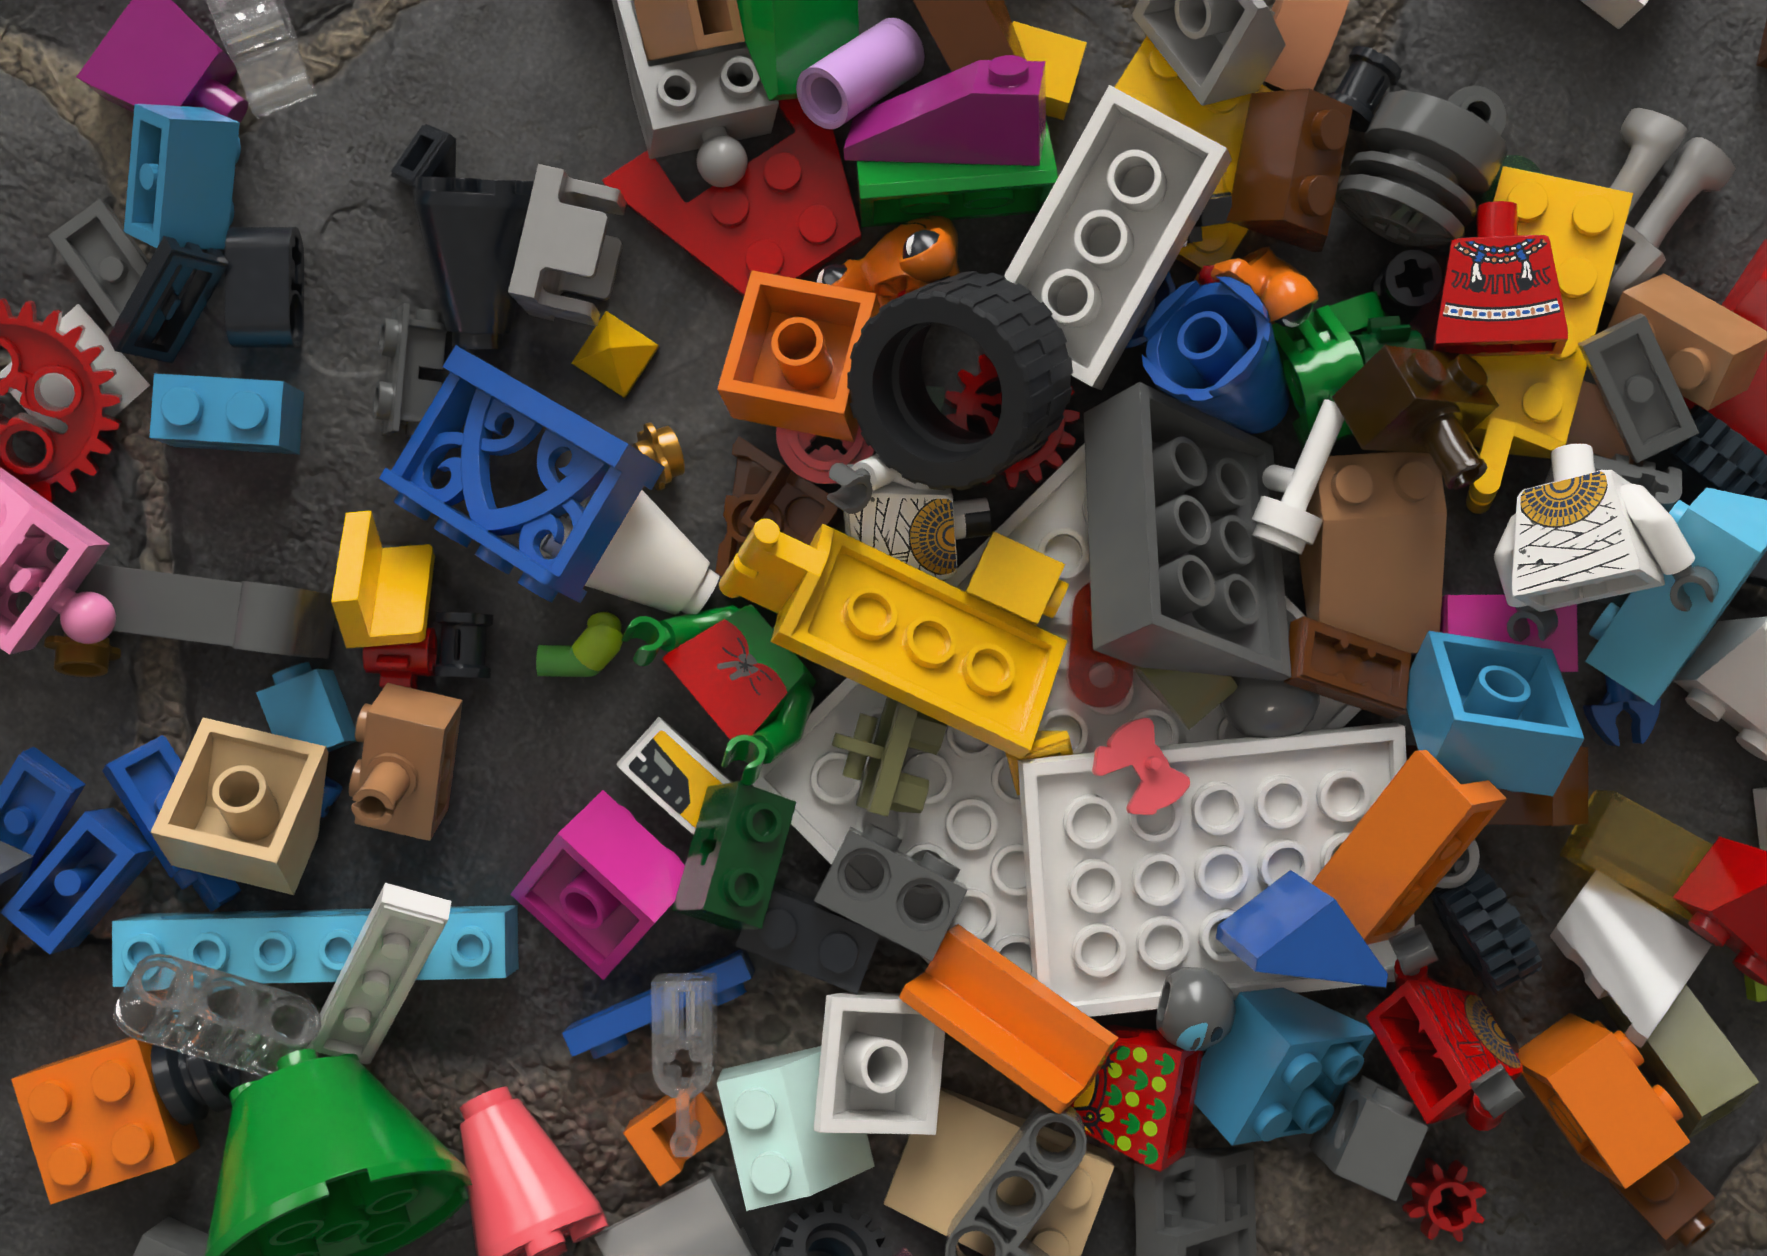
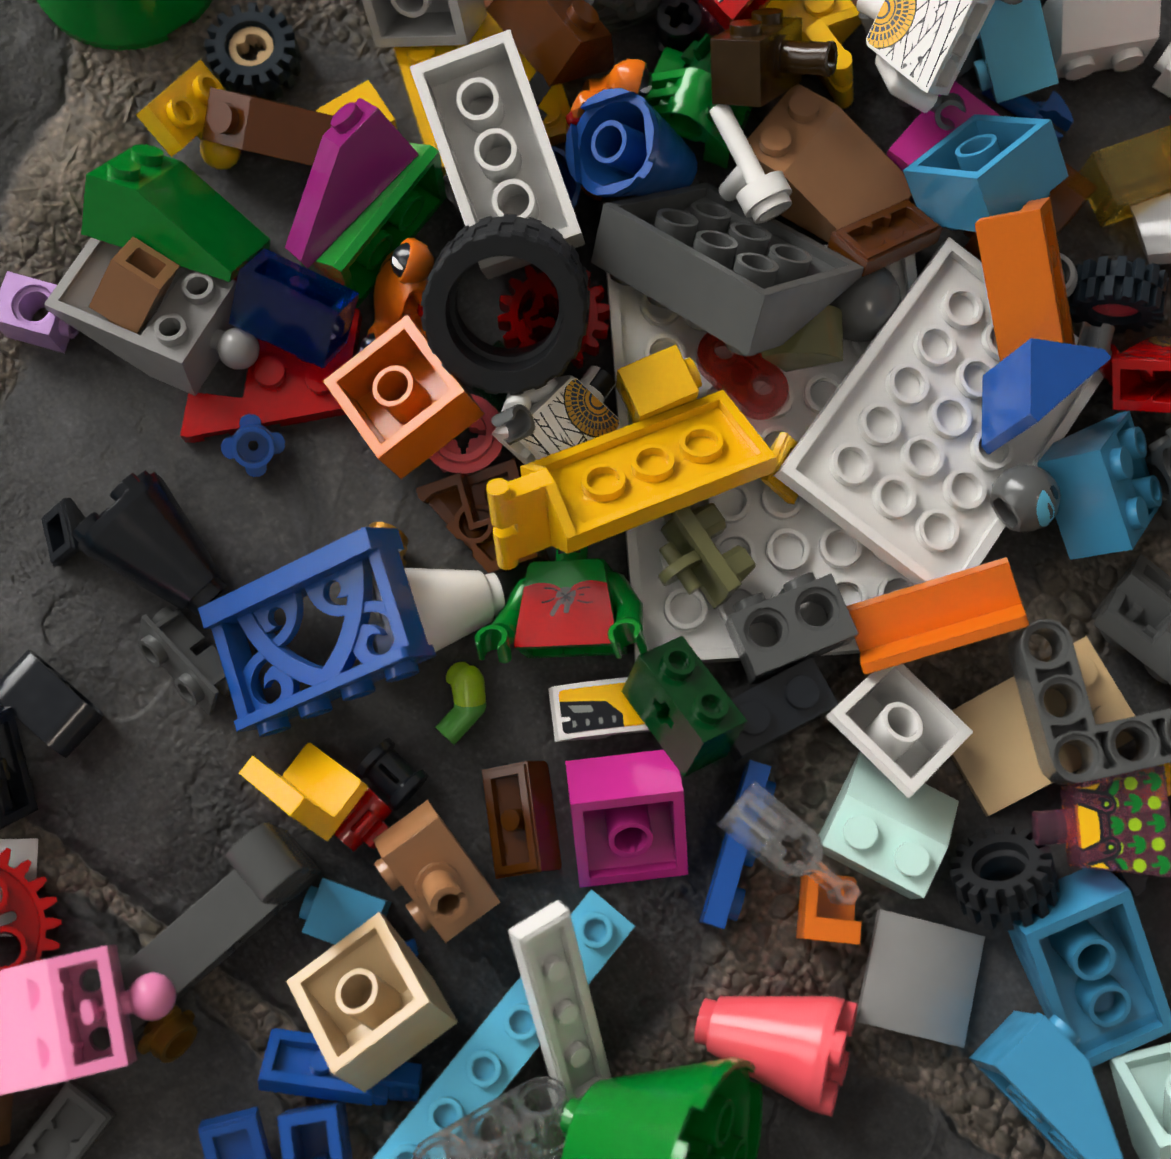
camera: 50 degrees left, 10 degrees down
dark azure brick [149,373,304,455] -> none
light grey panel [508,164,627,326] -> none
yellow slope [572,311,660,398] -> none
lavender pin [796,18,925,129] -> none
red torso [1071,1025,1203,1172] -> none
coral piece [1092,718,1190,815] -> none
none -> blue plate [221,414,285,477]
none -> clear blue brick [229,248,359,368]
none -> reddish brown slope [482,761,562,879]

